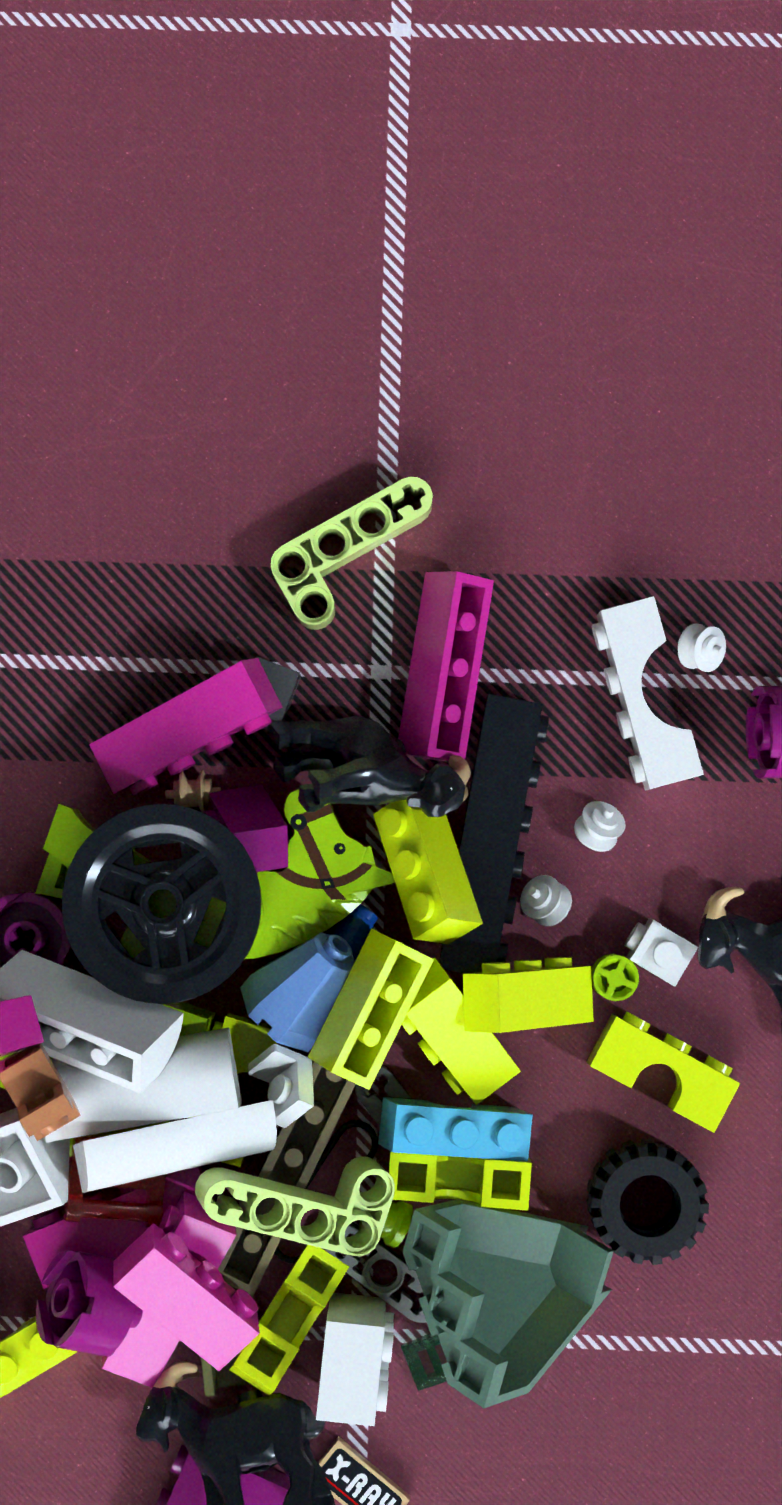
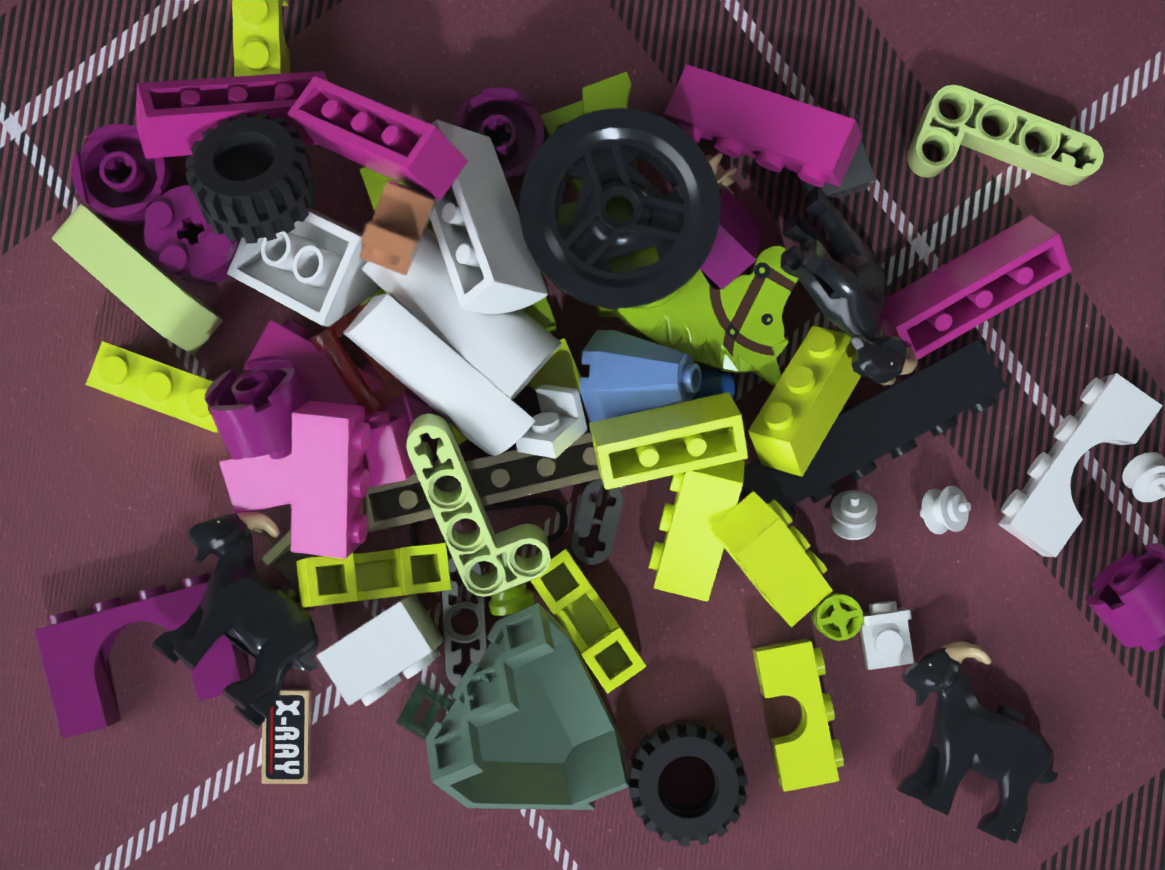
camera: 50 degrees right, 0 degrees up
medium azure arch [378,1097,533,1161] -> none

